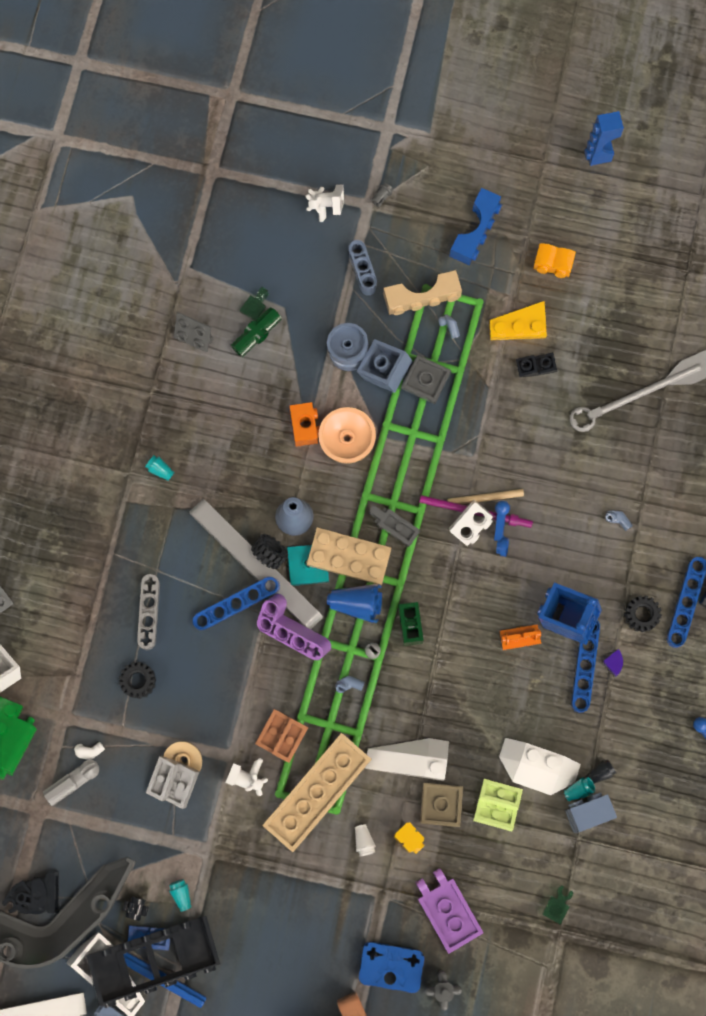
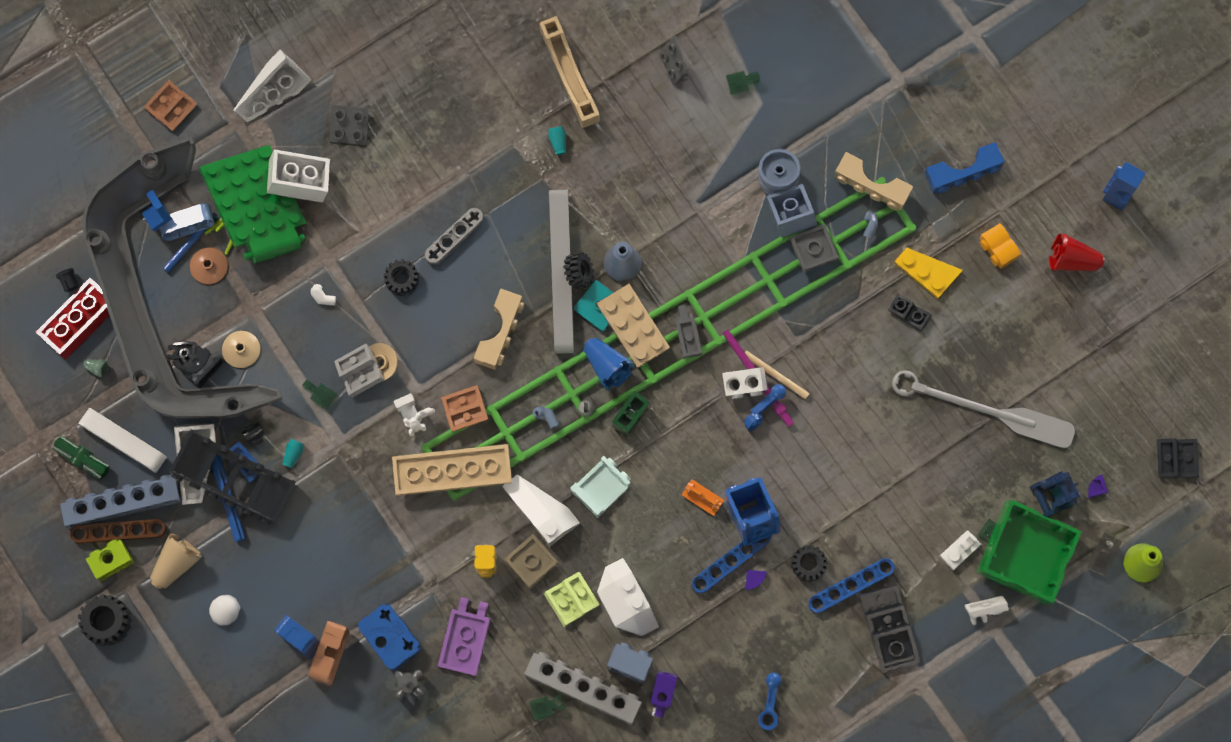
camera: 45 degrees right, 0 degrees up
light grey piece [43,760,99,806] -> none
blue beam [193,577,280,630] -> none
dark green piece [231,307,282,358] -> none
medium lavender beam [257,594,331,660] -> none
orange brick [290,402,320,447] -> none
white piece [306,185,344,222] -> none
light nougat dish [319,407,376,463] -> none
sand blue beam [349,240,377,295] -> none
white cone [355,824,376,856] -> none
teal cone [564,777,595,801] -> none
black cone [585,759,616,784] -> none
sand blue arm [605,510,633,531] -> none
none -> tan dish [222,331,261,368]
none -> clear green plate [302,379,337,410]
none -> tan arch [474,289,525,370]
none -> light grey brick [524,652,642,726]
none -> tan arch [539,16,600,129]
none -> light aqua panel [570,456,631,518]
none -> dark purple torso [651,671,678,718]
none -> red cone [1049,233,1105,271]

